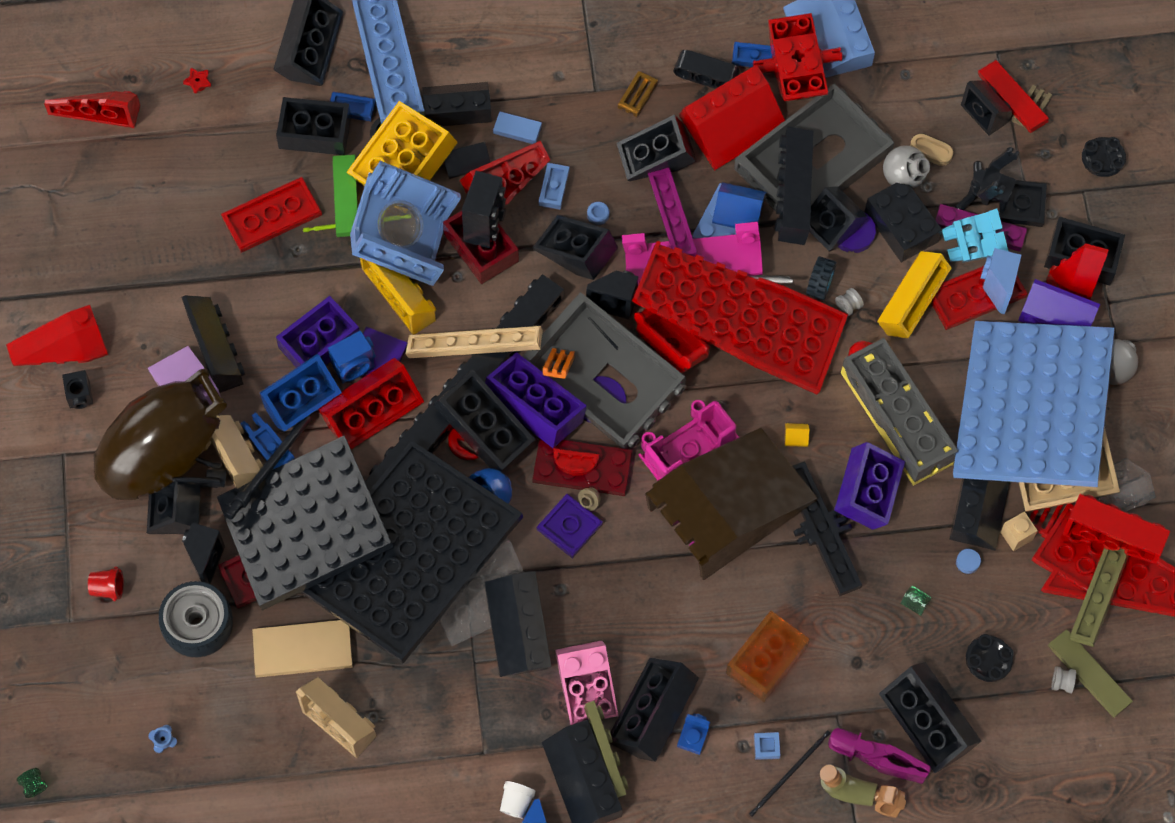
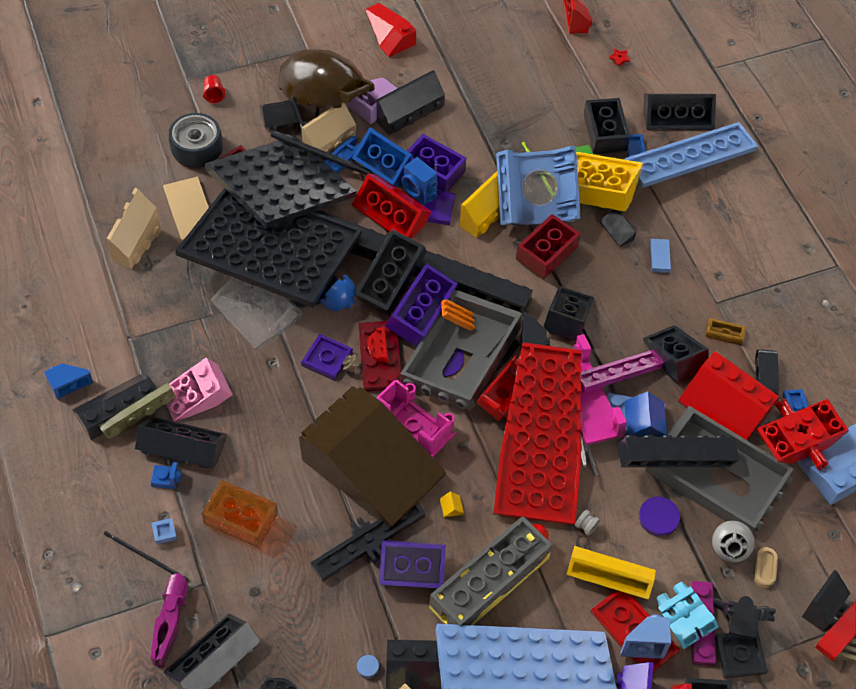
camera: 75 degrees right, 10 degrees down
clear green wheel [17,768,48,798] -> none
black brick [62,370,93,409] -> none
medium blue plate [149,725,177,753] -> none
black slope [182,522,225,584] -> none
red tile [221,177,322,253] -> none
tan tile [406,326,543,358] -> none
black slope [422,82,492,127] -> none
red wedge [460,140,550,205] -> none
black brick [462,170,506,248] -> none
black slope [484,571,552,677] -> none
white piece [500,781,536,819] -> none
medium blue plate [539,163,569,210] -> none
medium blue tile [587,202,609,225] -> none
black wheel [806,256,837,300] -> none
black slope [810,186,868,251] -> none
piece [820,765,906,818] -> none
black brick [864,183,942,262] -> none
clear green slope [900,586,932,616] -> none

